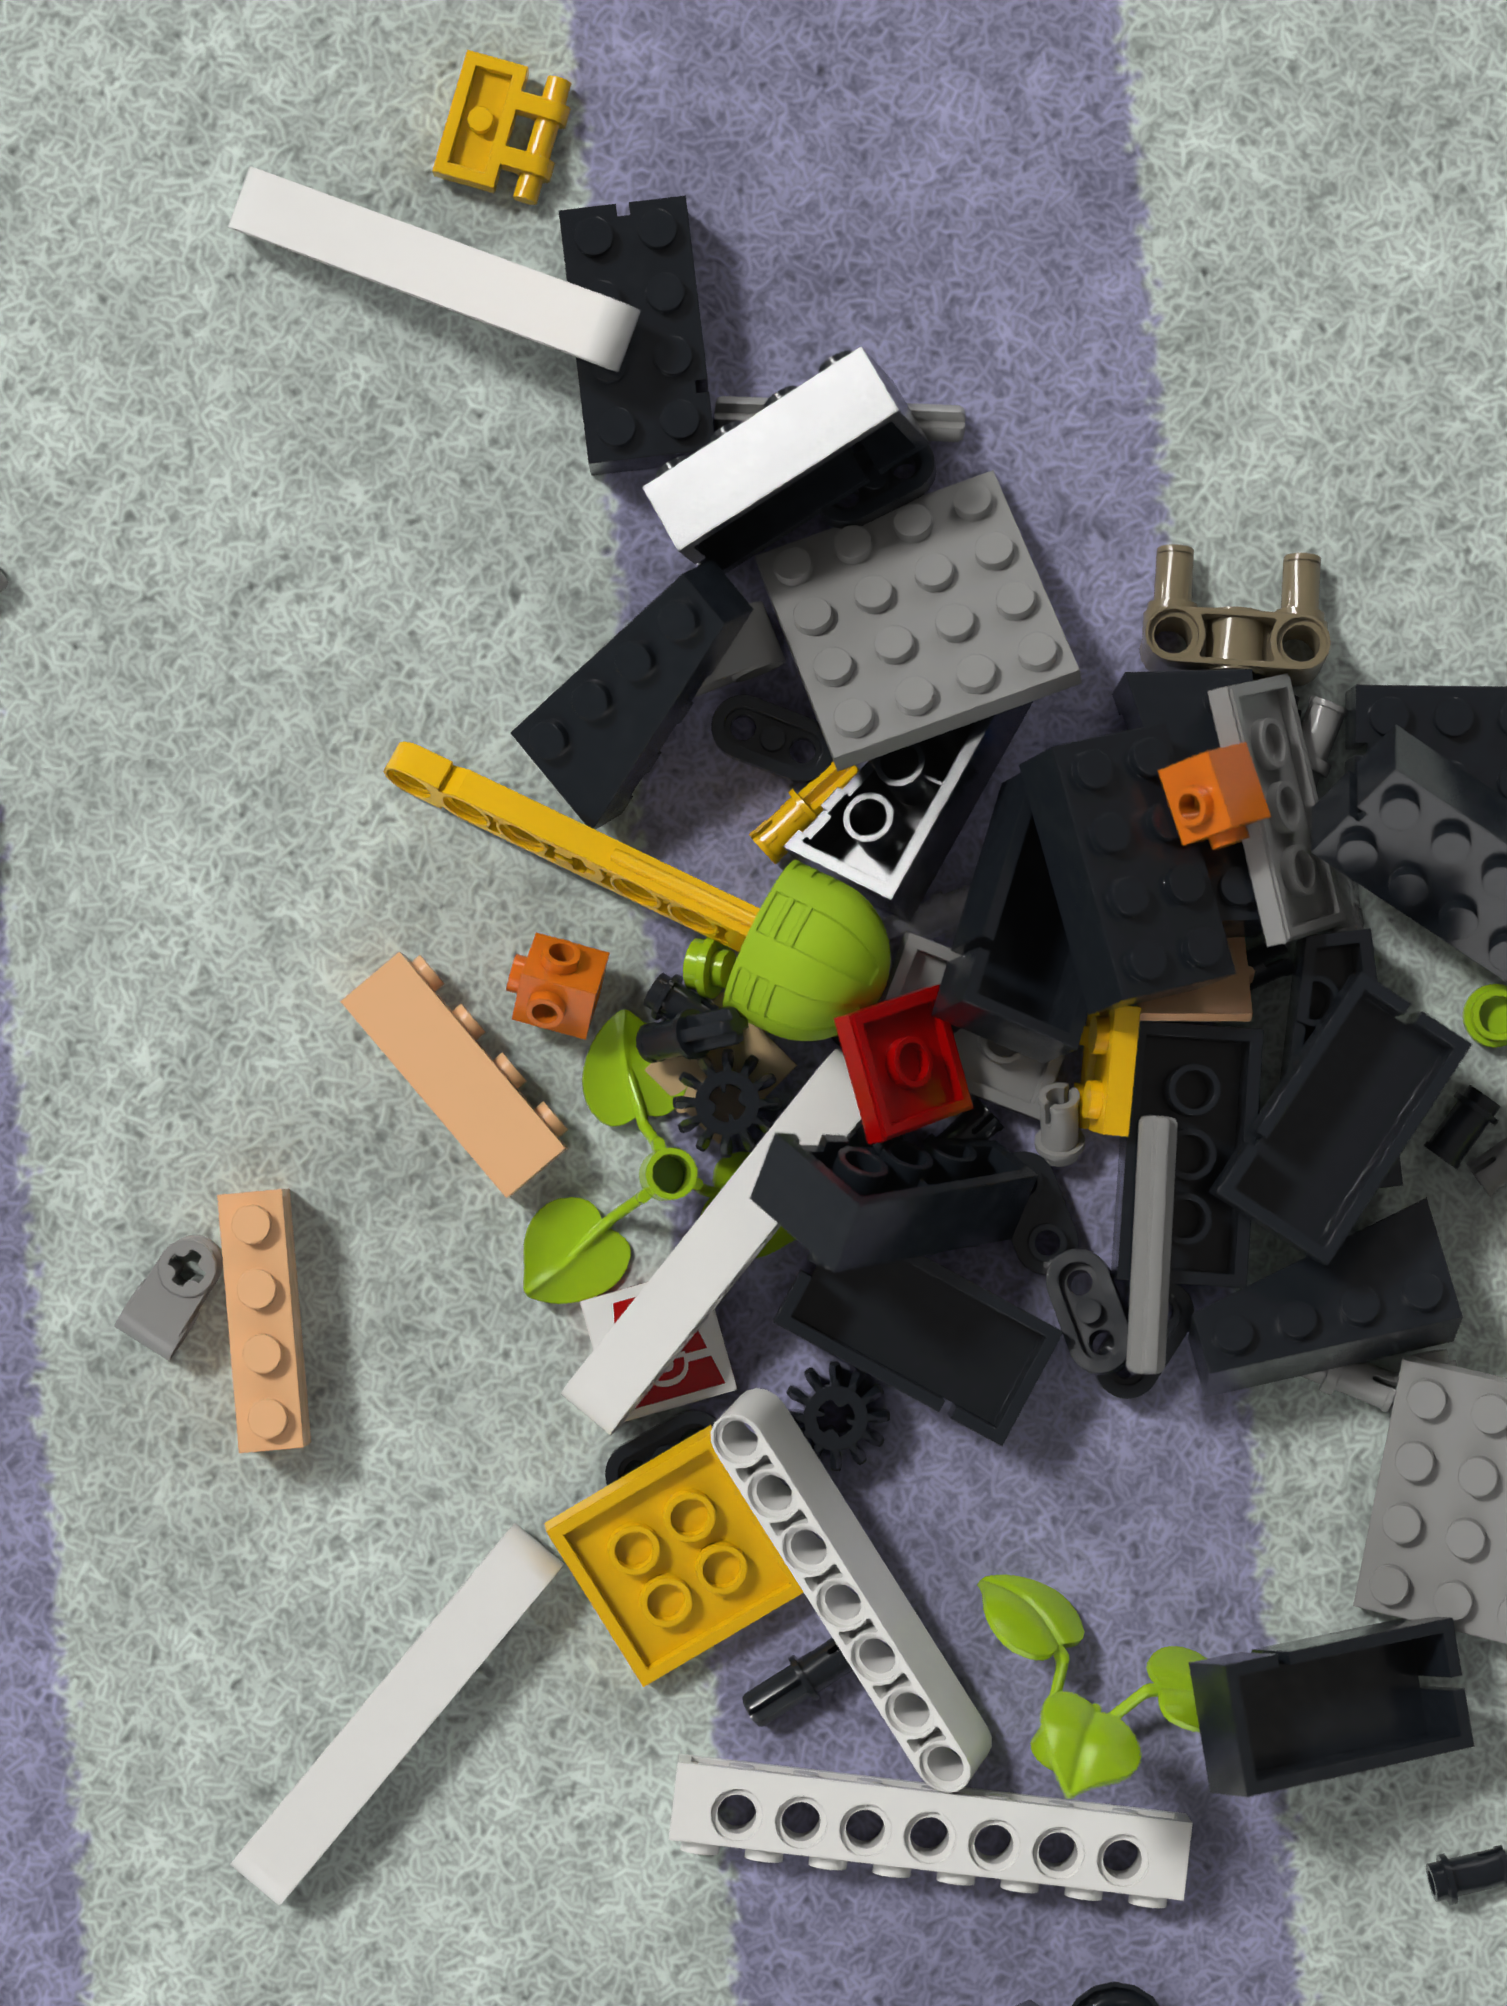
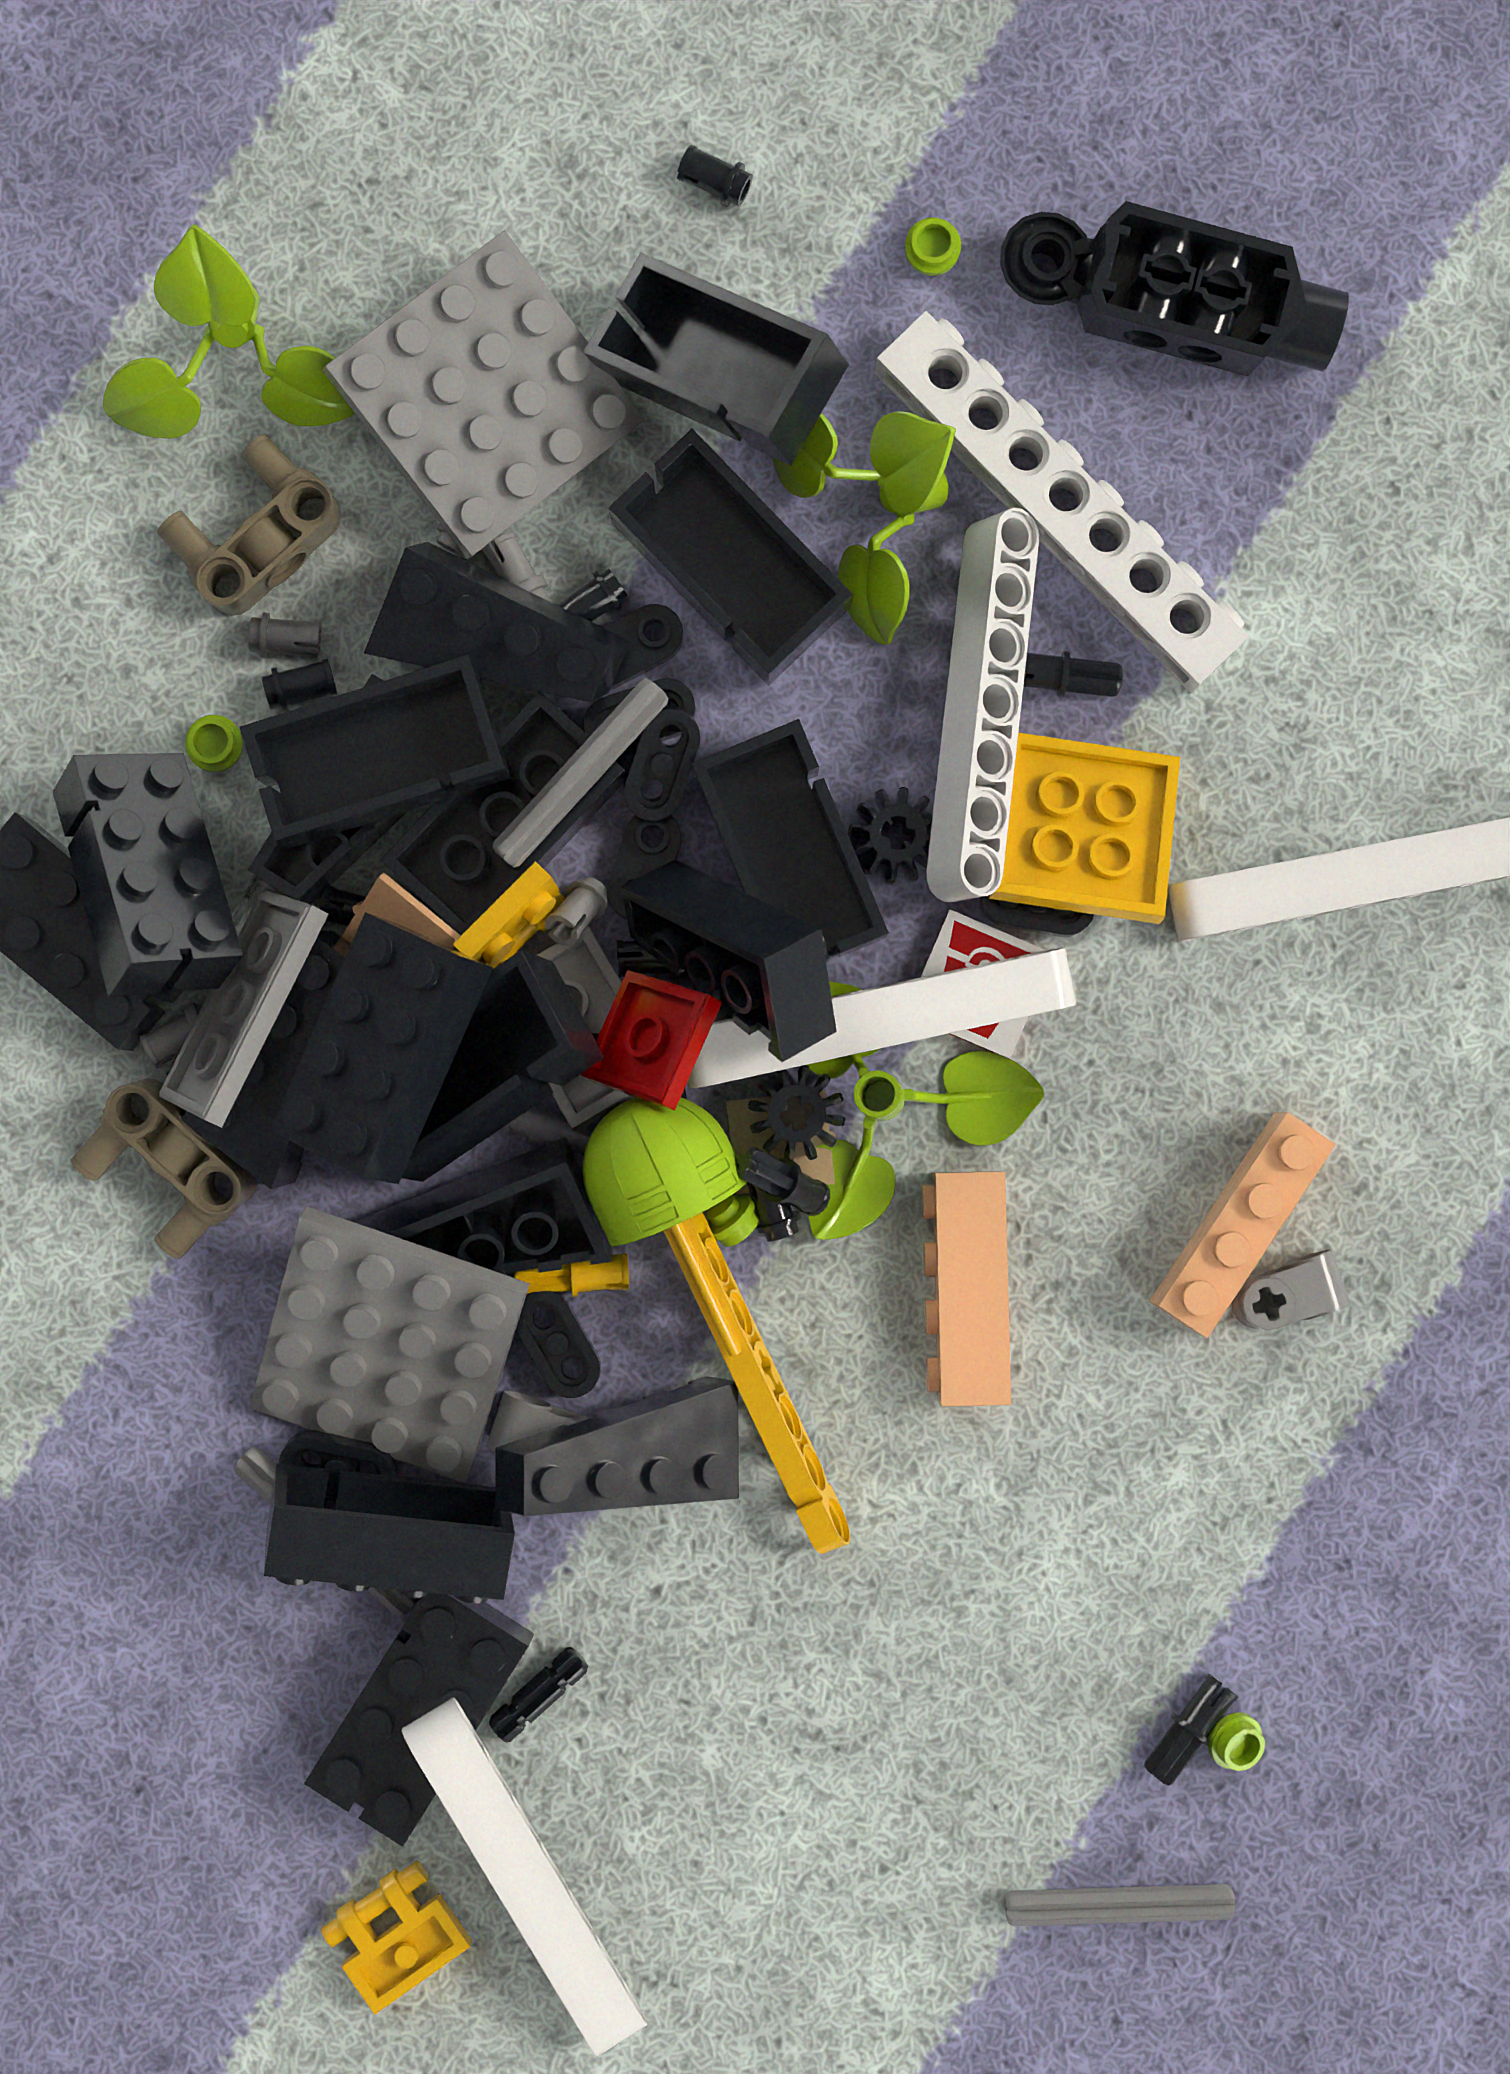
camera: 140 degrees left, 0 degrees up
orange brick [506,932,610,1040] -> none
orange brick [1158,742,1271,850] -> none
none -> black axle [489,1647,589,1743]
none -> black pin [556,569,628,622]
none -> black plate [603,604,683,690]
none -> black piece [608,428,853,686]
none -> lime plate [904,217,961,276]

